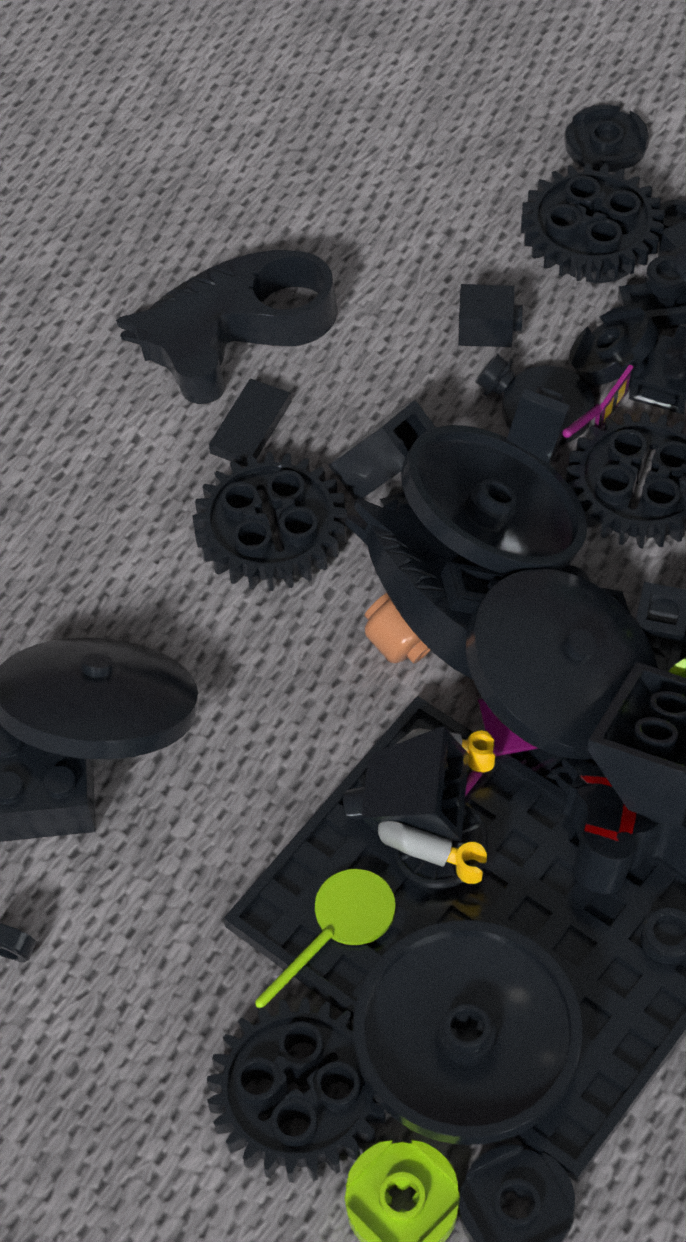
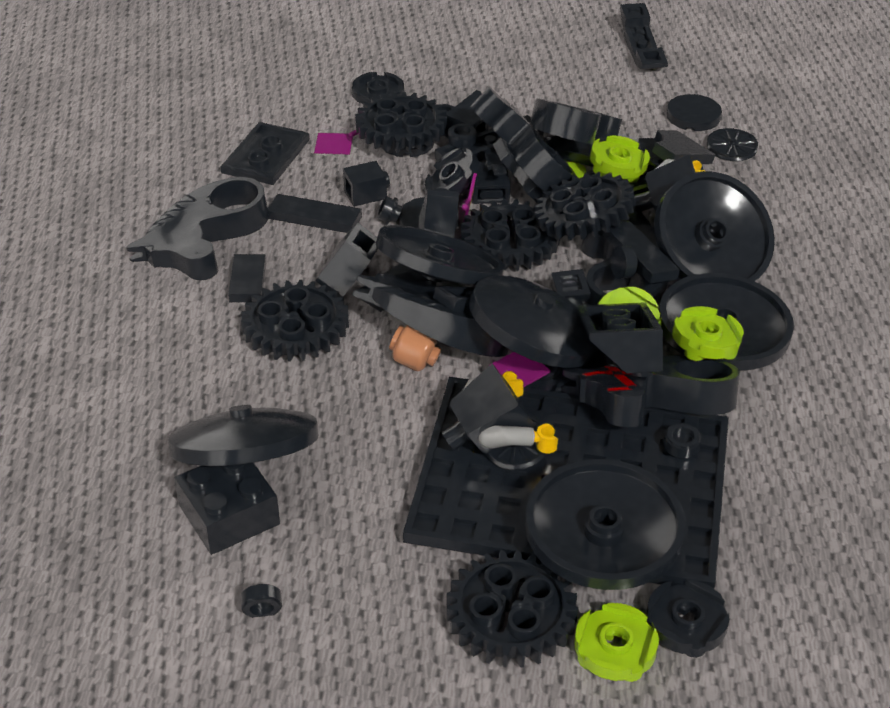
camera: 30 degrees left, 15 degrees down
lime piece [255,869,395,1008] -> none
none -> black tile [221,122,310,185]
none -> black tile [268,194,362,233]
none -> magenta piece [314,130,359,155]

